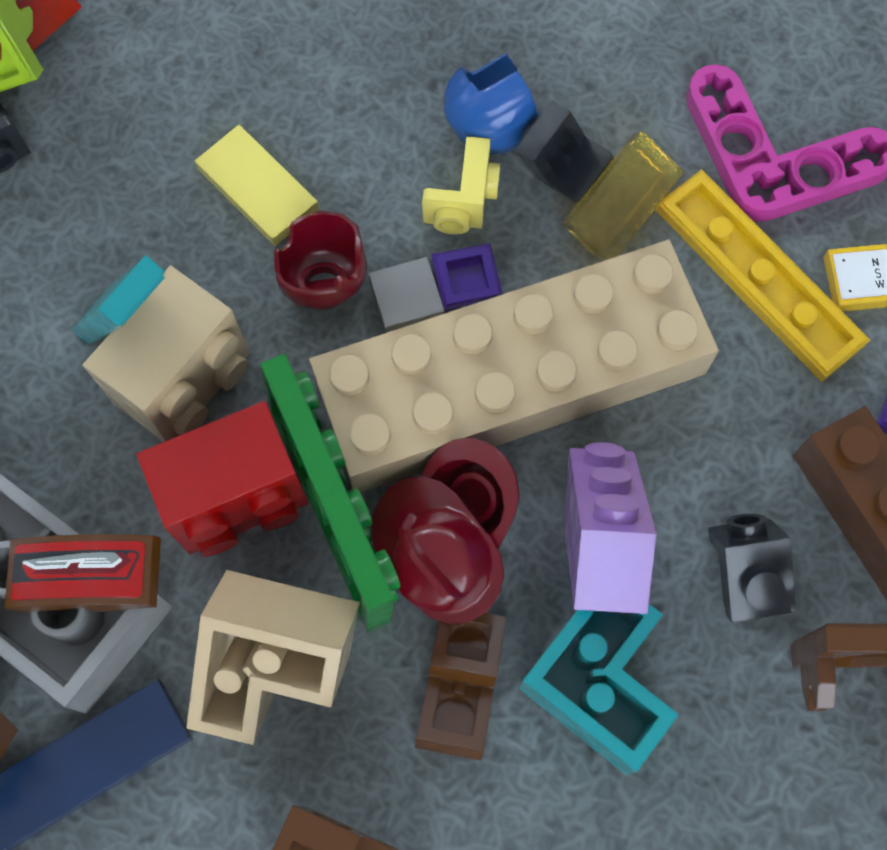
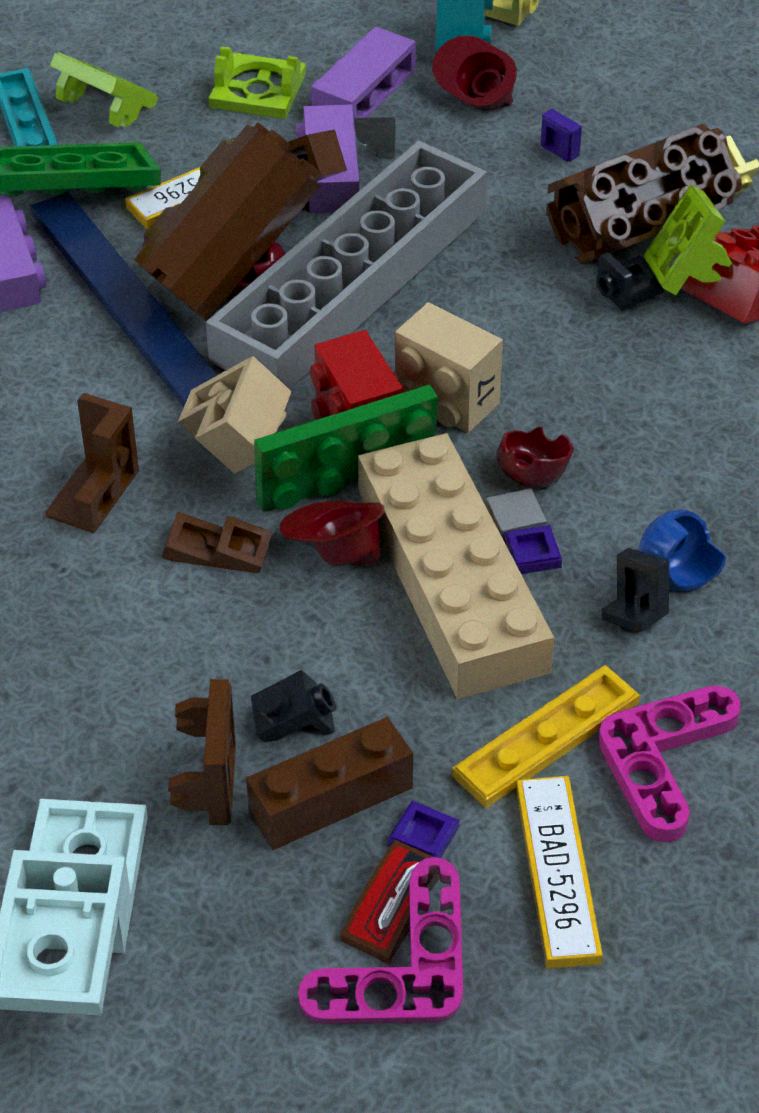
camera: 90 degrees right, 25 degrees down
slope [4,534,161,612] -> none
teal tile [71,255,165,344] -> none
light yellow tile [195,125,319,246] -> none
dark red piece [372,476,505,624] -> none
light yellow bracket [422,136,501,234] -> none
teal brick [519,604,679,775] -> none
clear yellow tile [562,131,684,261] -> none
medium lavender brick [564,442,657,614] -> none

